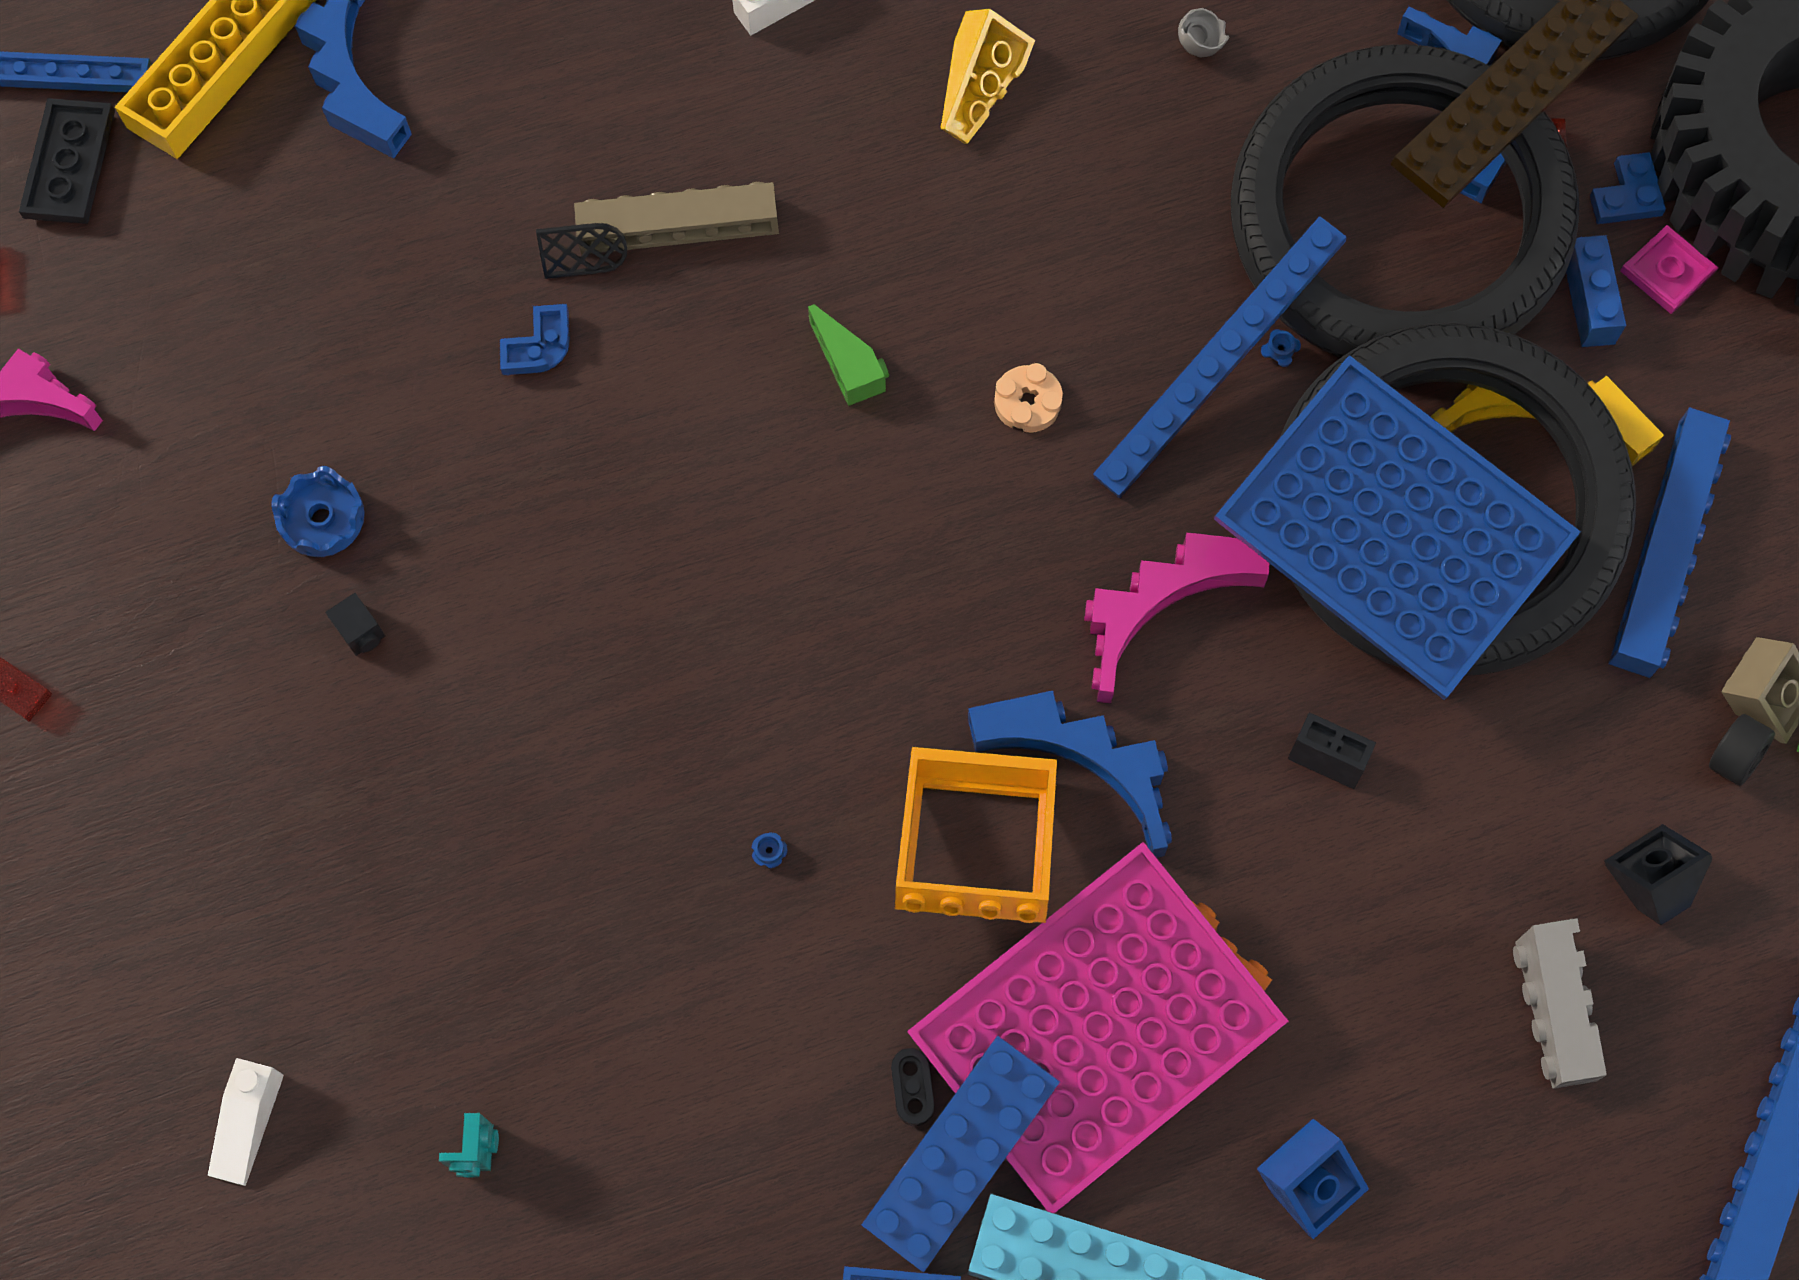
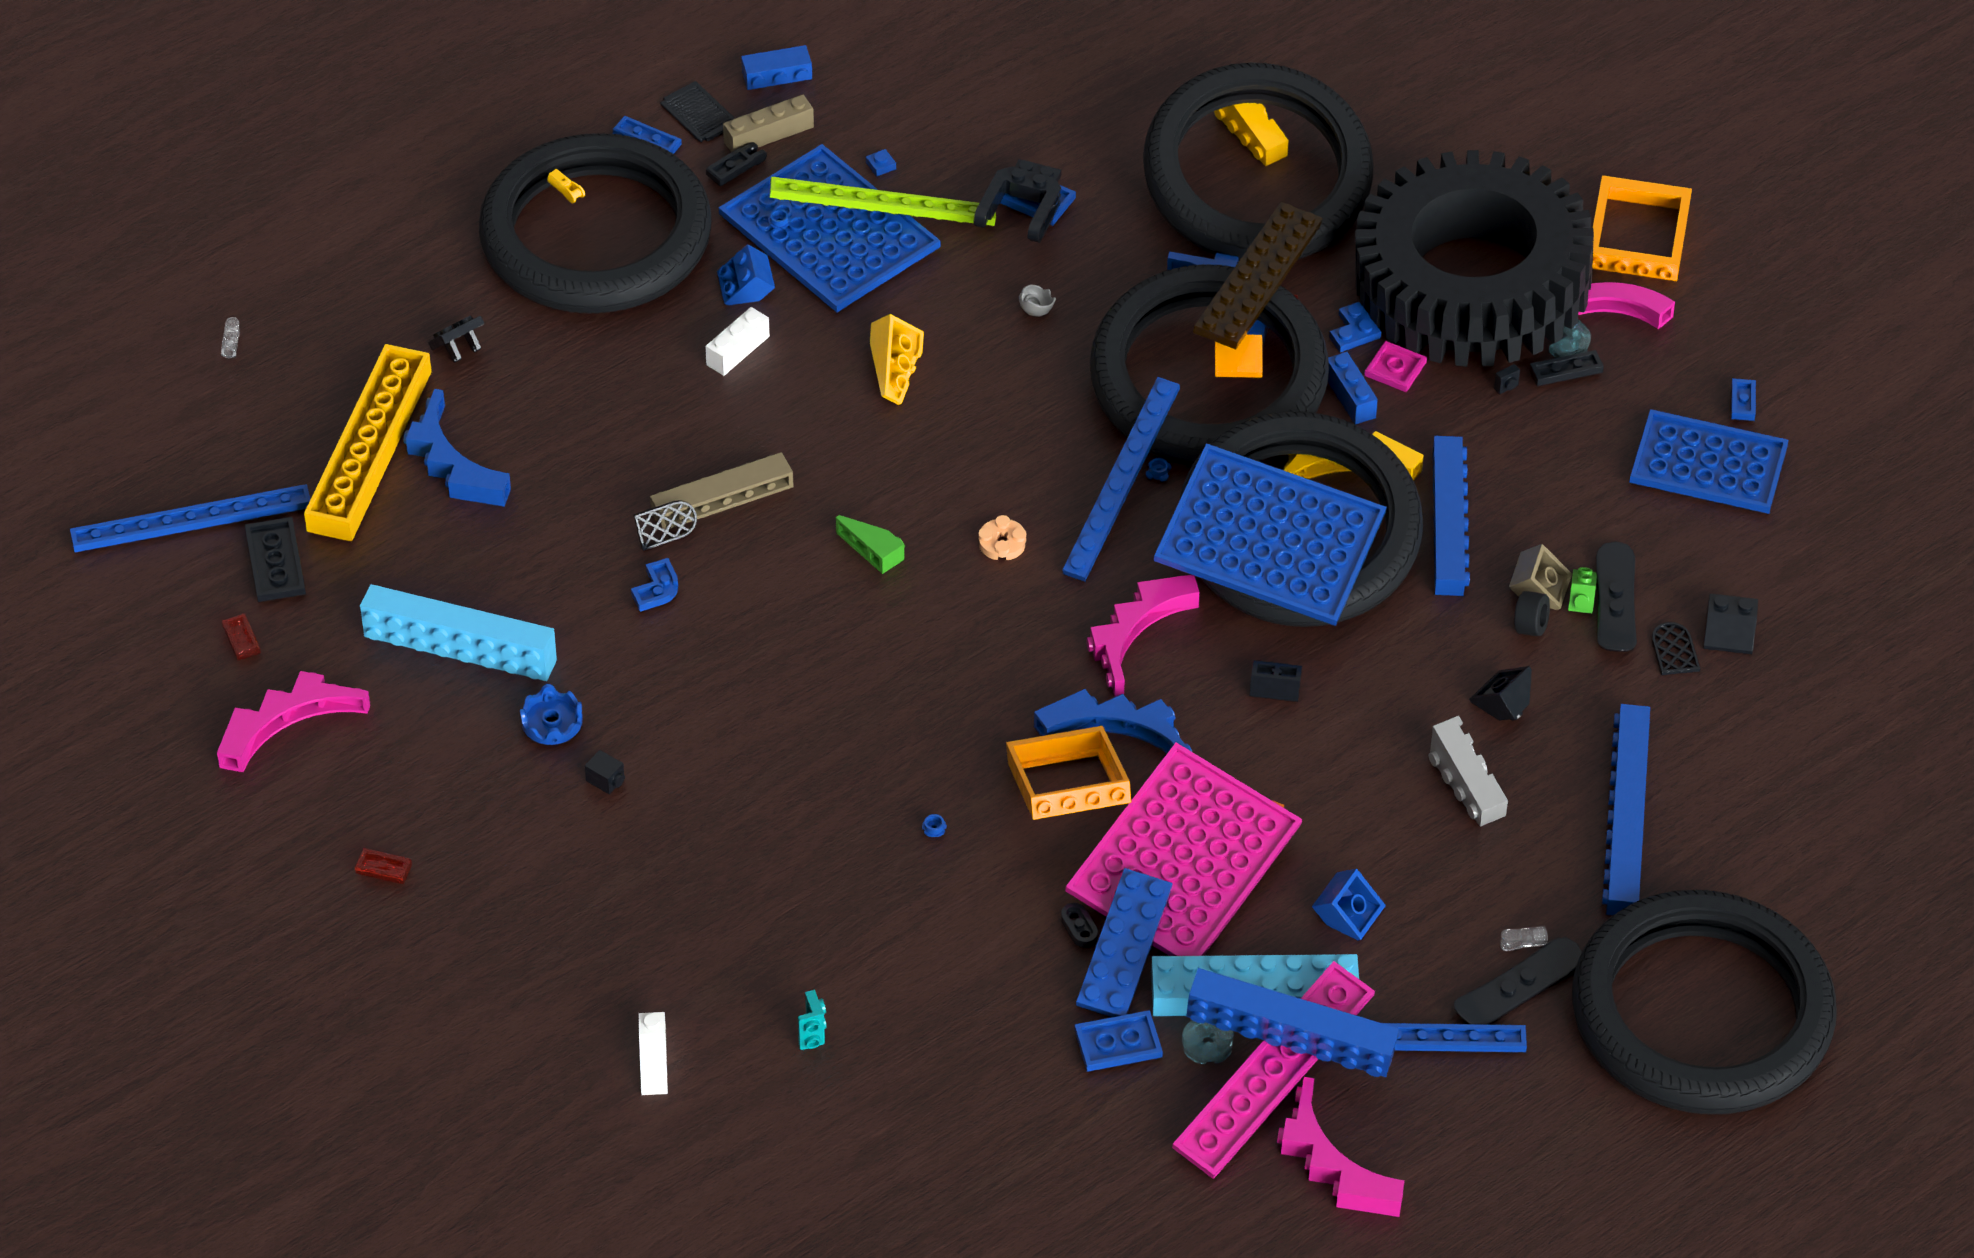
camera: 20 degrees left, 20 degrees down
none -> medium azure brick [360,584,557,681]
none -> light orange tile [1215,335,1262,378]

